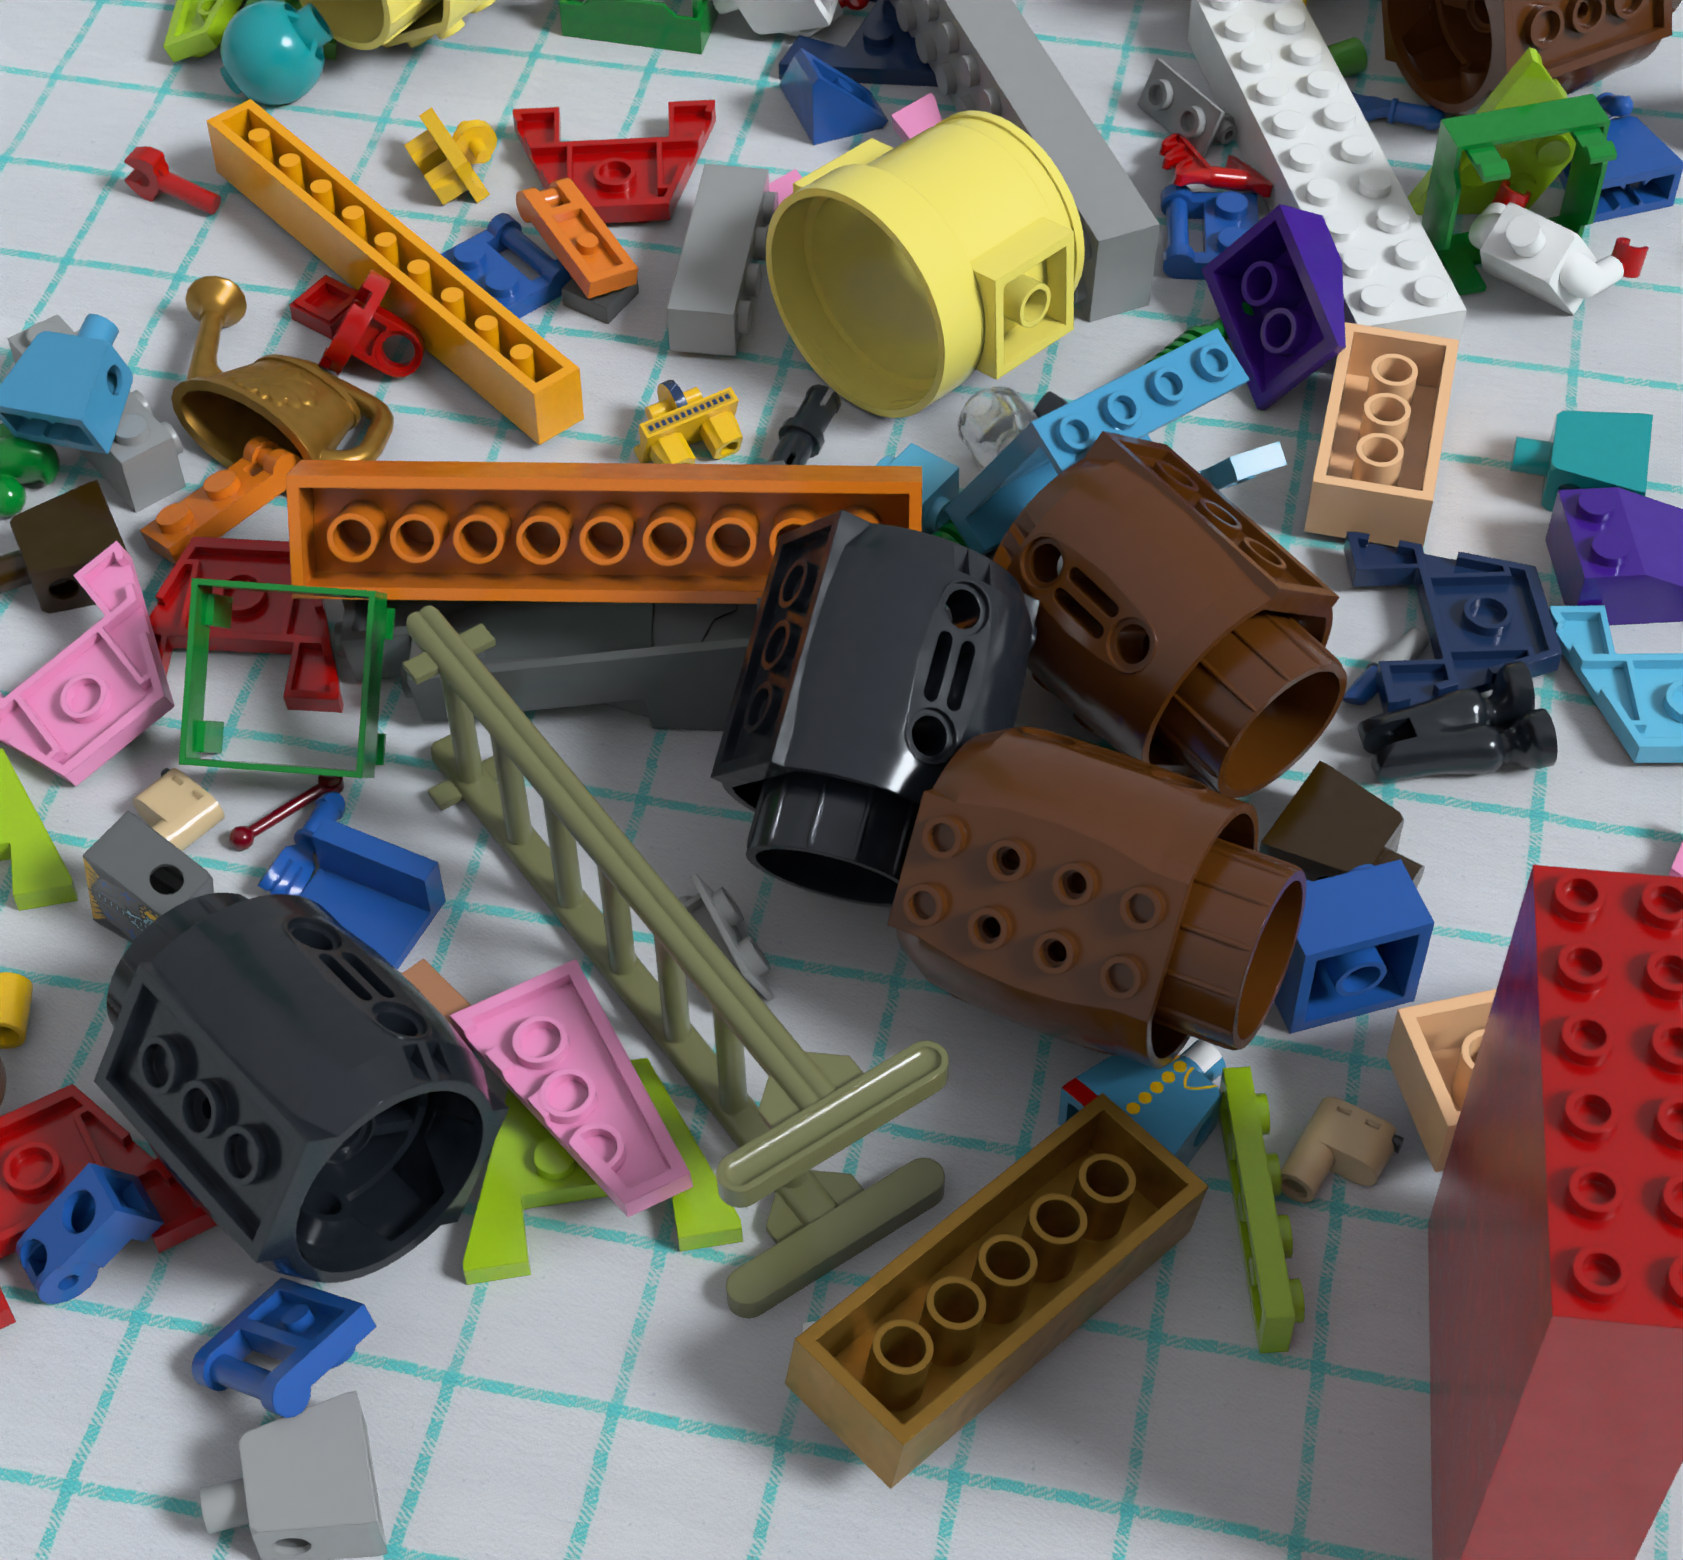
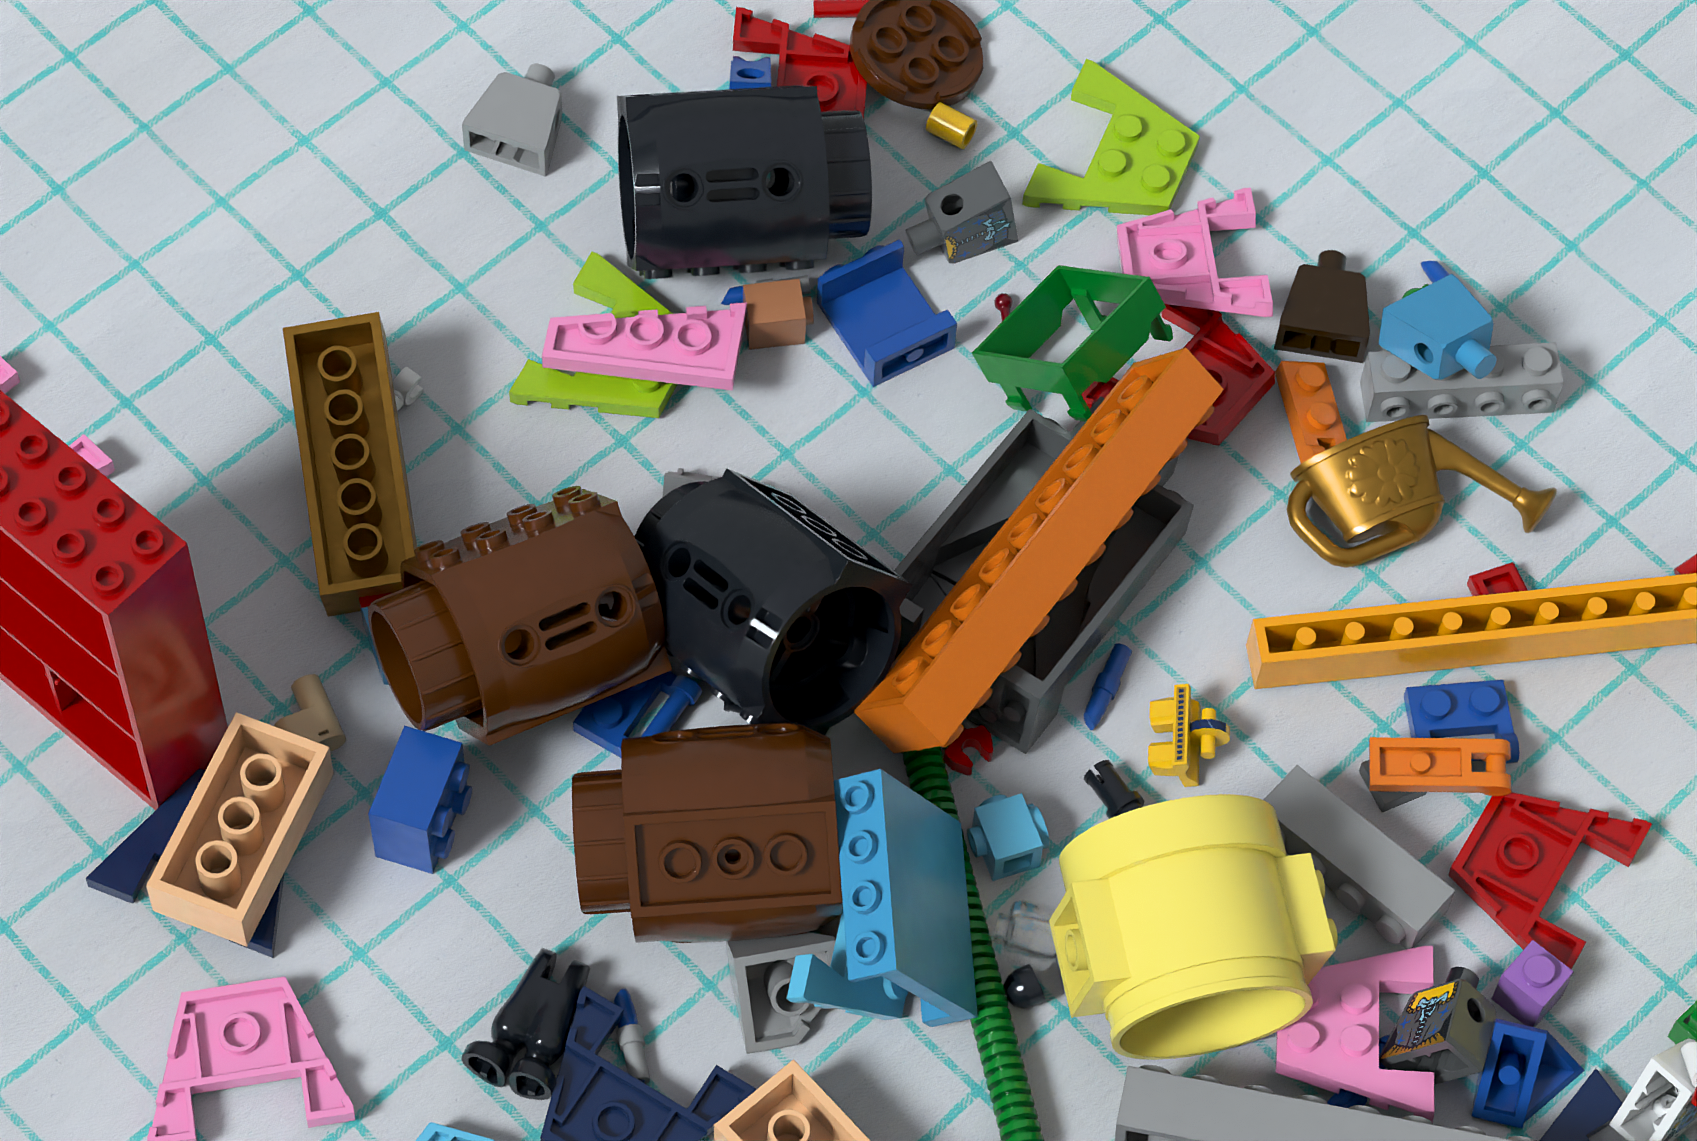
camera: 120 degrees right, 10 degrees up
tan piece [133,768,225,851] -> none
blue plate [191,1277,377,1418] -> none
blue piece [257,791,346,896] -> none
red tile [318,269,425,377] -> none
olive piece [403,606,949,1318] -> none
yellow hips [404,107,497,206] -> none
lime plate [1219,1066,1305,1354] -> none
dark brown torso [1259,761,1425,888] -> none
none -> dark grey torso [1379,967,1497,1085]
none -> medium lavender brick [1491,940,1574,1027]

